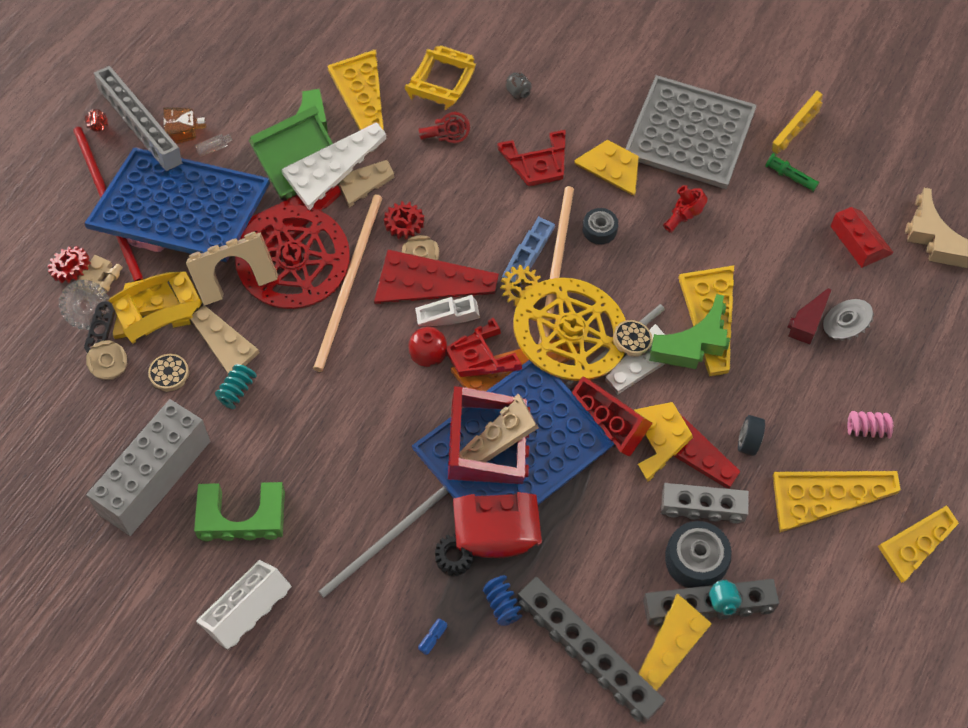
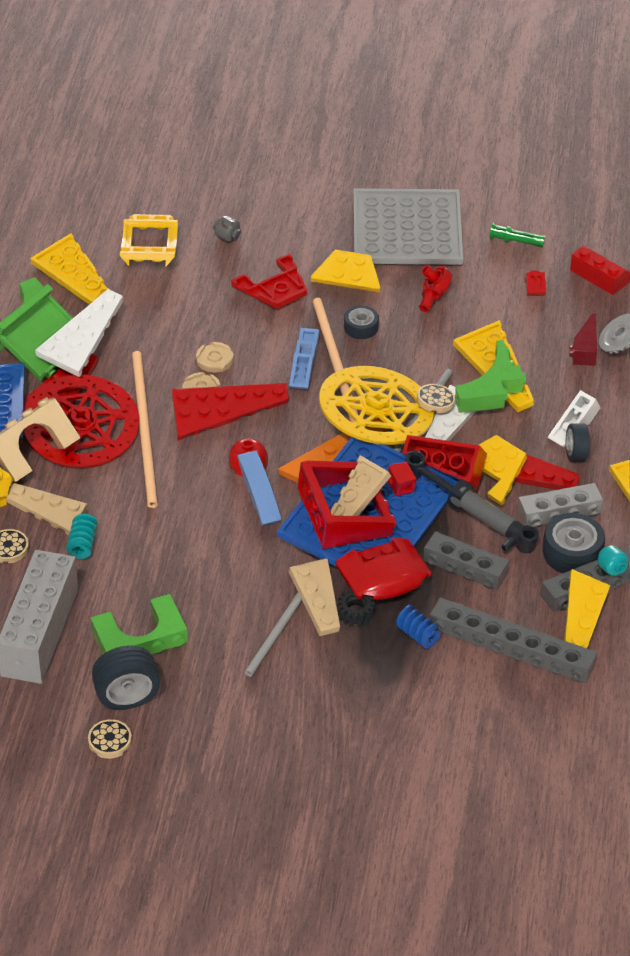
camera: 20 degrees left, 15 degrees down
white slope [196,560,292,650] -> none
tan wing [338,160,394,208] -> none
red gear [384,201,424,239] -> none
white slope [415,295,480,326] -> none
blue piece [418,619,447,655] -> none
red pin [419,112,470,143] -> none
red wing [446,318,522,377] -> none
yellow gear [500,265,541,306] -> none
yellow wing [772,91,823,154] -> none
none -> tan tile [88,719,132,759]
none -> black wheel [92,645,160,710]
none -> tan tile [196,342,234,373]
none -> medium blue slope [237,450,282,526]
none -> tan wing [289,559,340,636]
none -> red brick [387,462,417,496]
none -> black piece [405,451,539,553]
none -> dark grey brick [424,531,509,590]
none -> red bracket [524,270,546,296]
none -> white slope [548,390,600,447]

